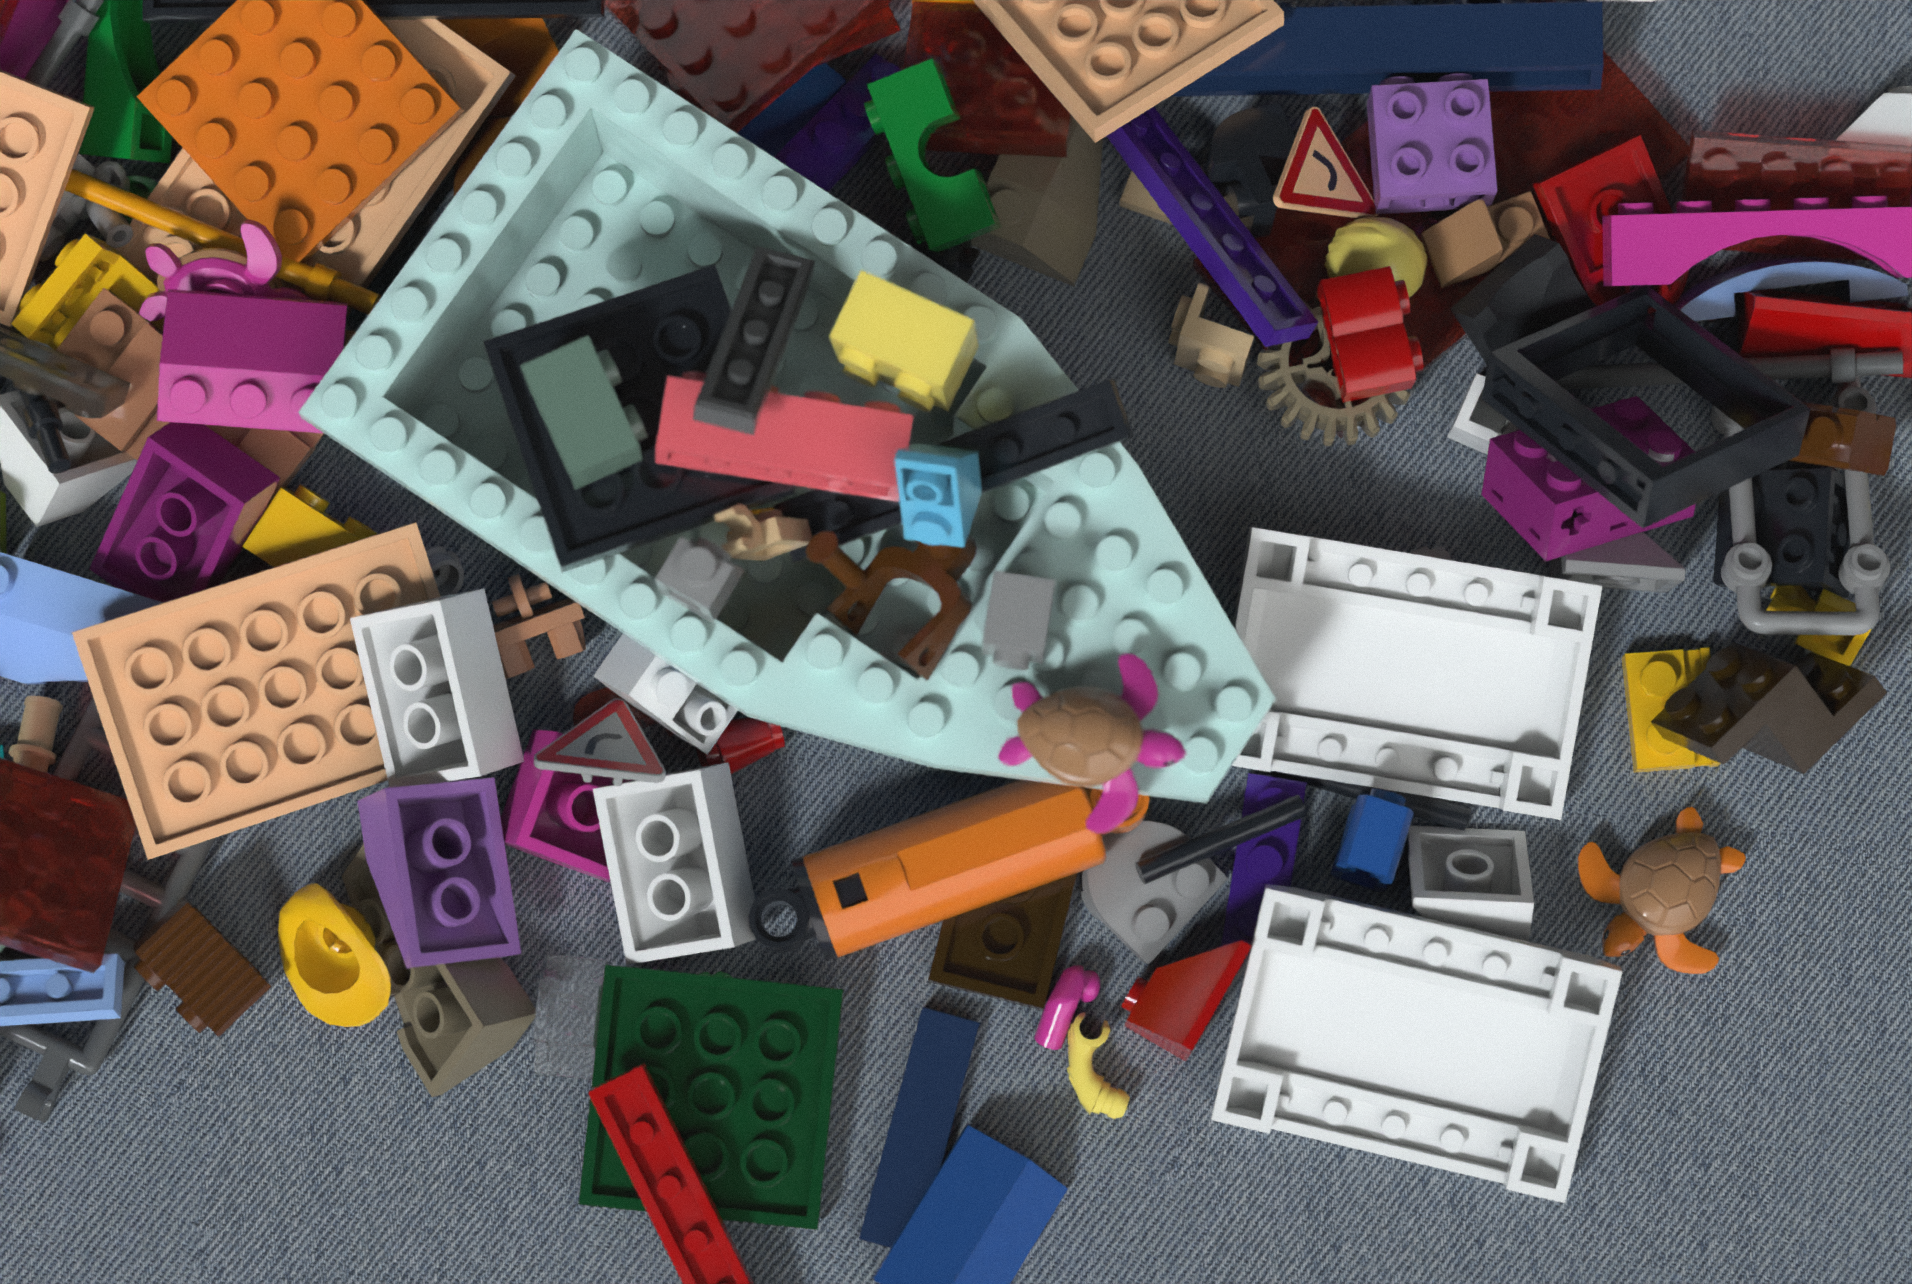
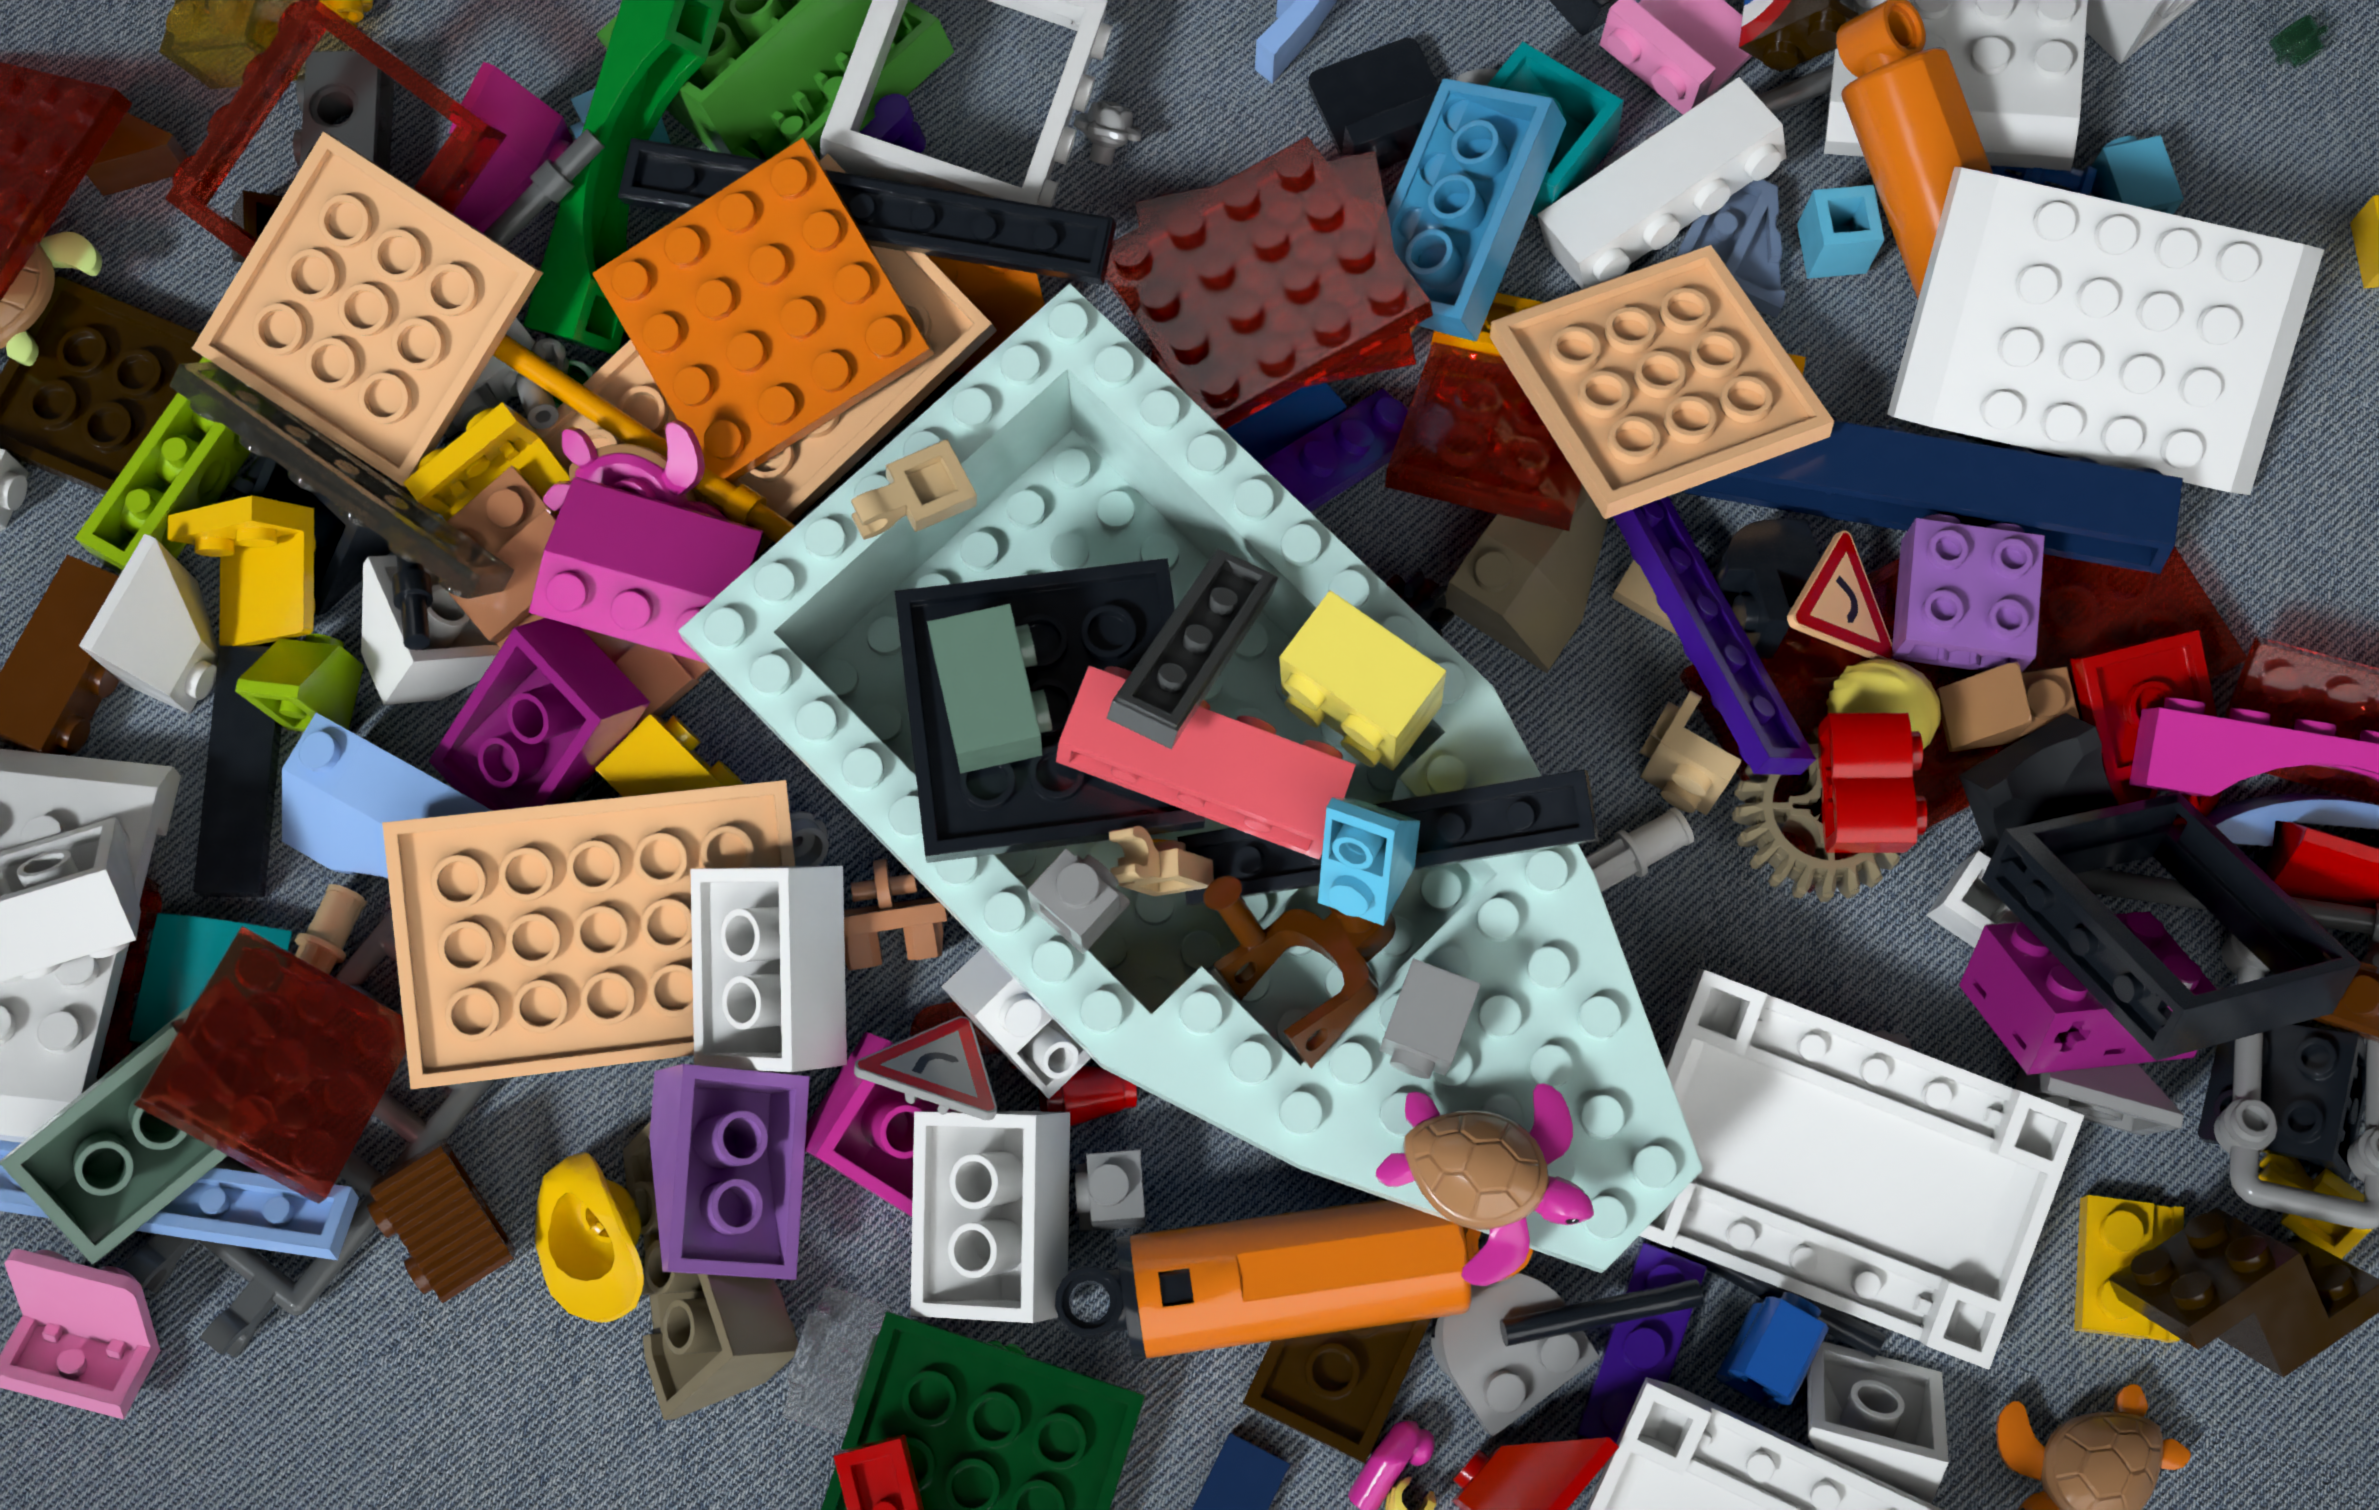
camera: 10 degrees right, 5 degrees down
green arch [864,58,1002,252] -> none
none -> tan plate [851,439,977,540]
none -> light grey brick [1075,1150,1146,1232]
none -> white axle [1585,807,1694,892]

